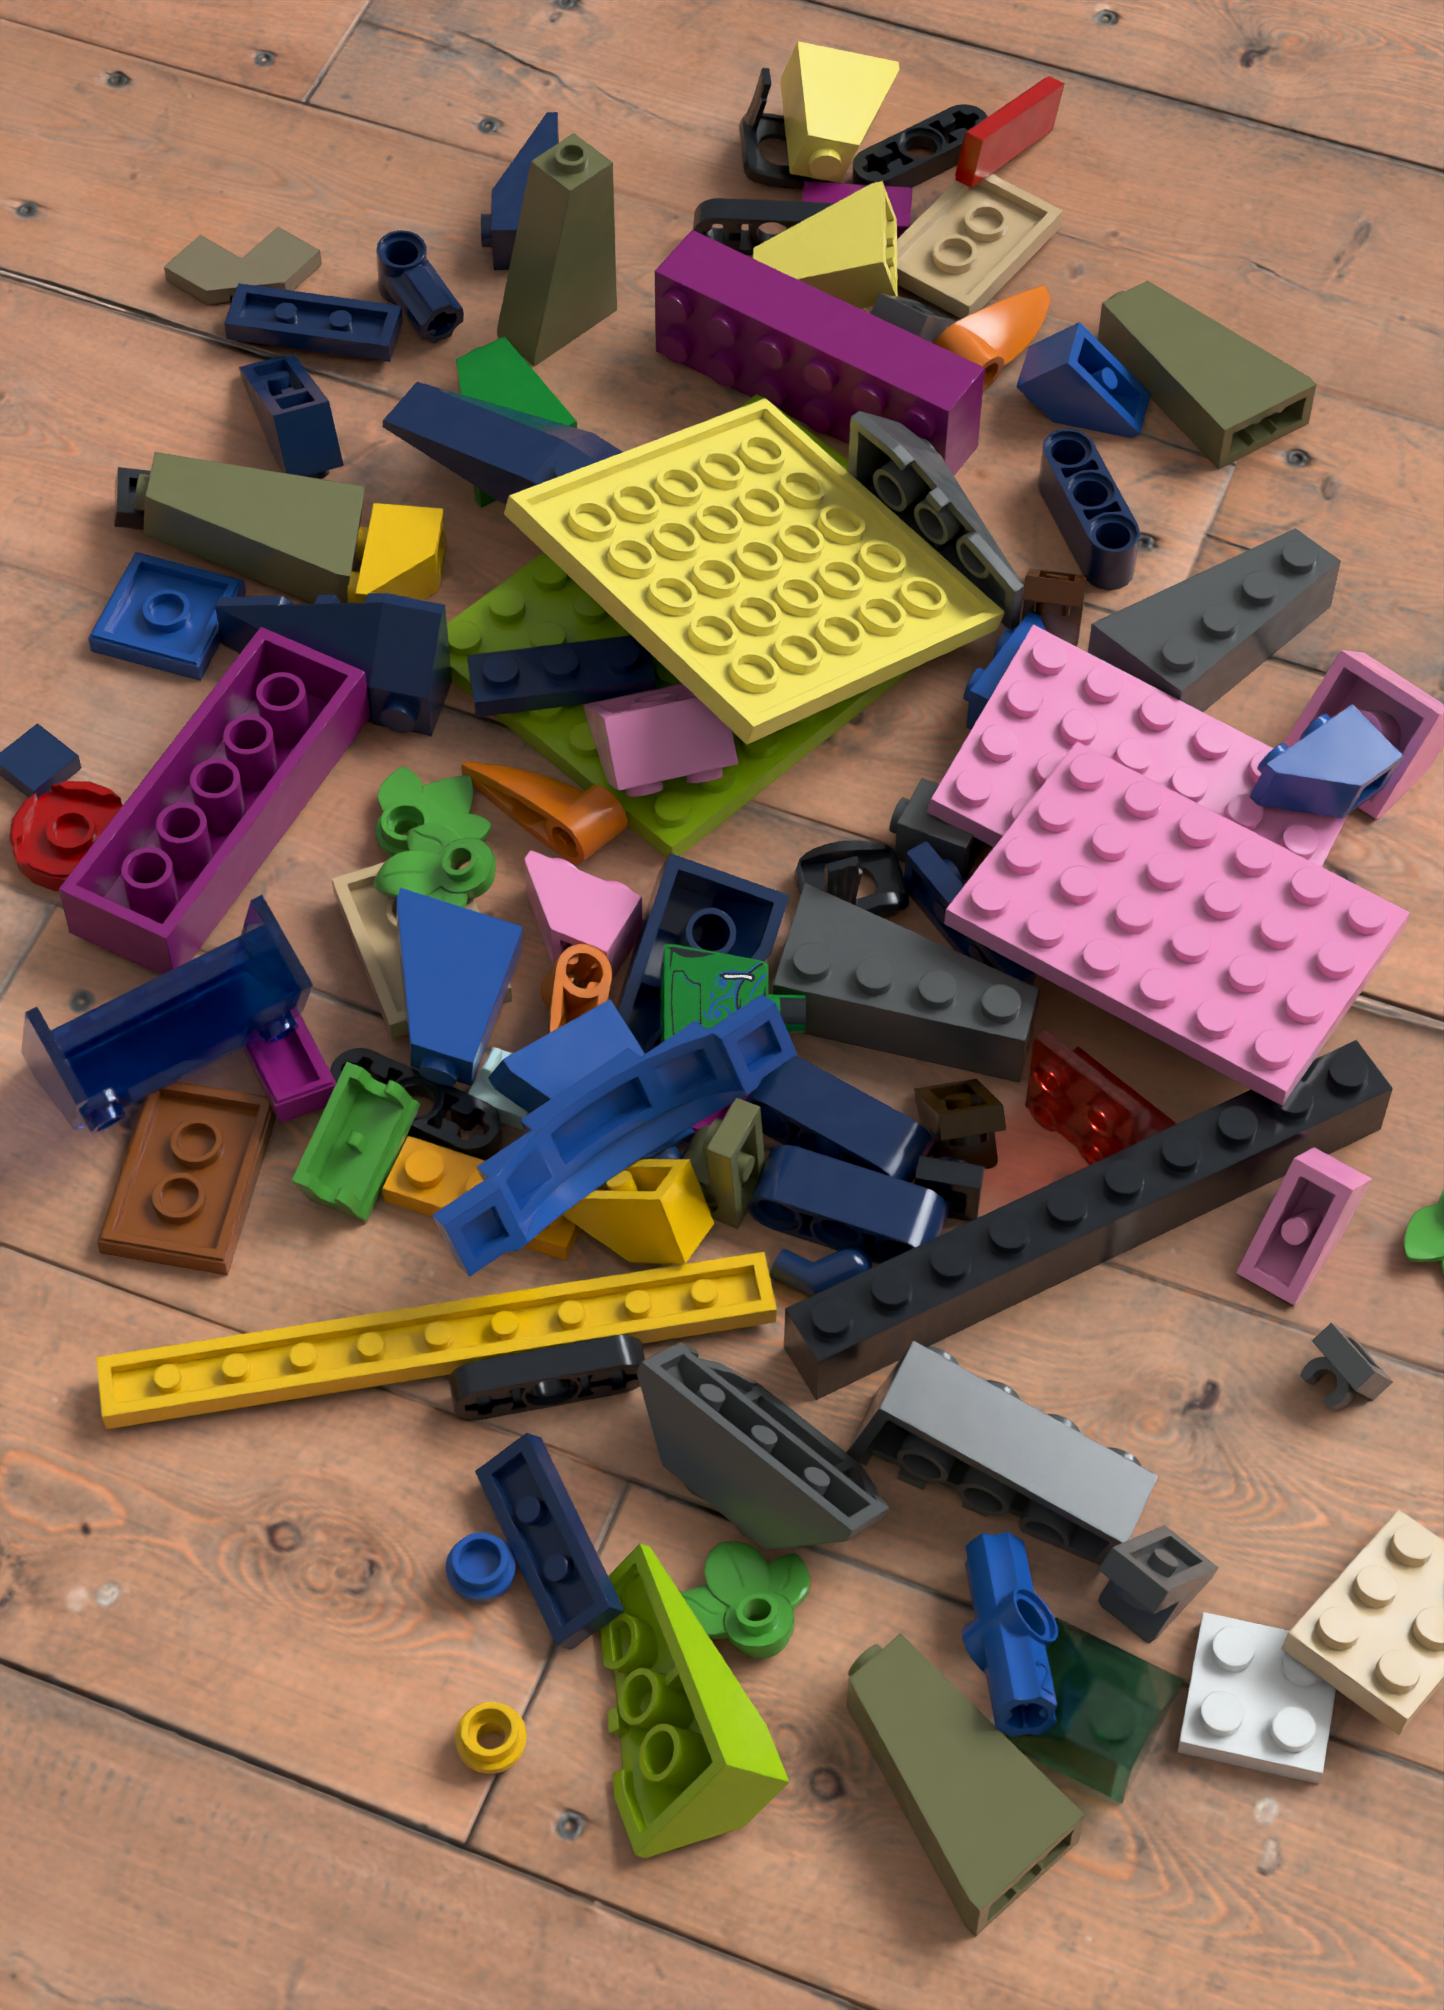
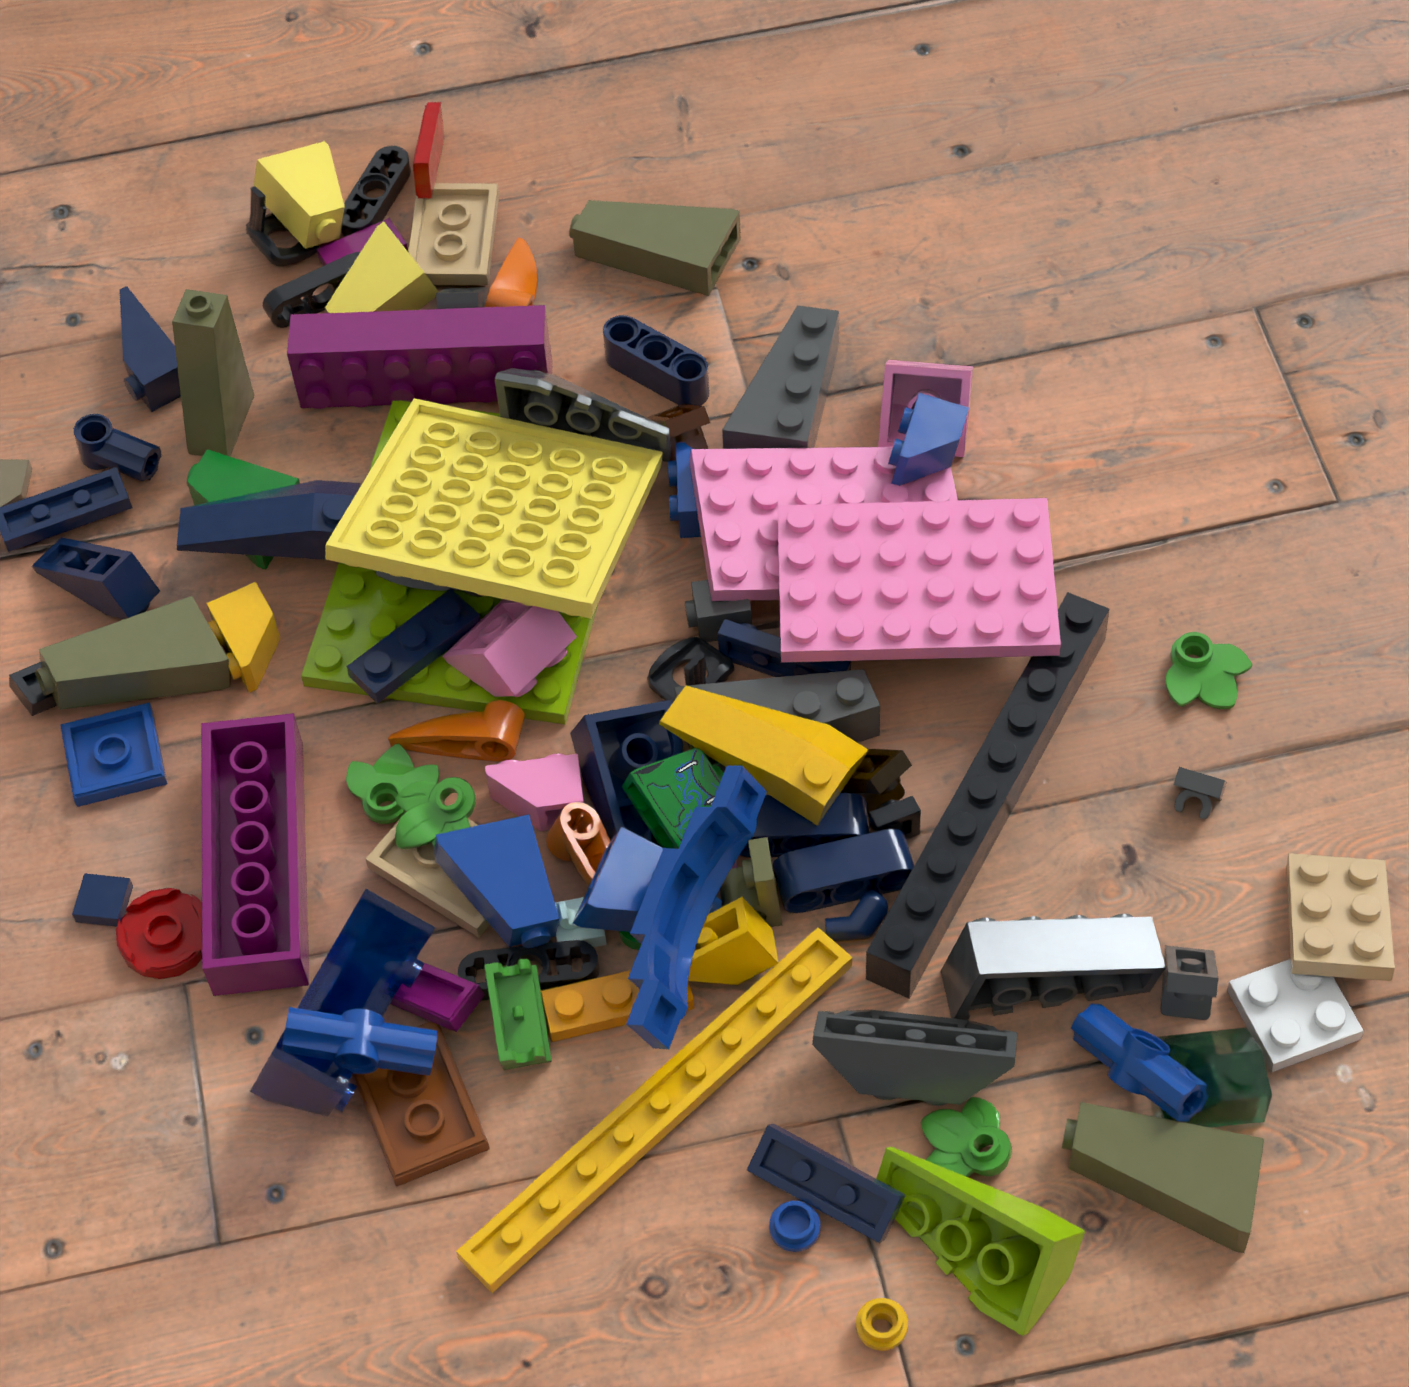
camera: 30 degrees left, 0 degrees up
dark blue wedge [215,593,452,736] -> none
black beam [449,1335,645,1420] -> none
blue slope [1016,322,1151,438] -> none
clear red bracket [1025,1030,1176,1165] -> none
bright pink slope [1236,1147,1372,1305] -> none
none -> blue piece [281,1007,437,1076]
none -> yellow wedge [659,686,868,826]

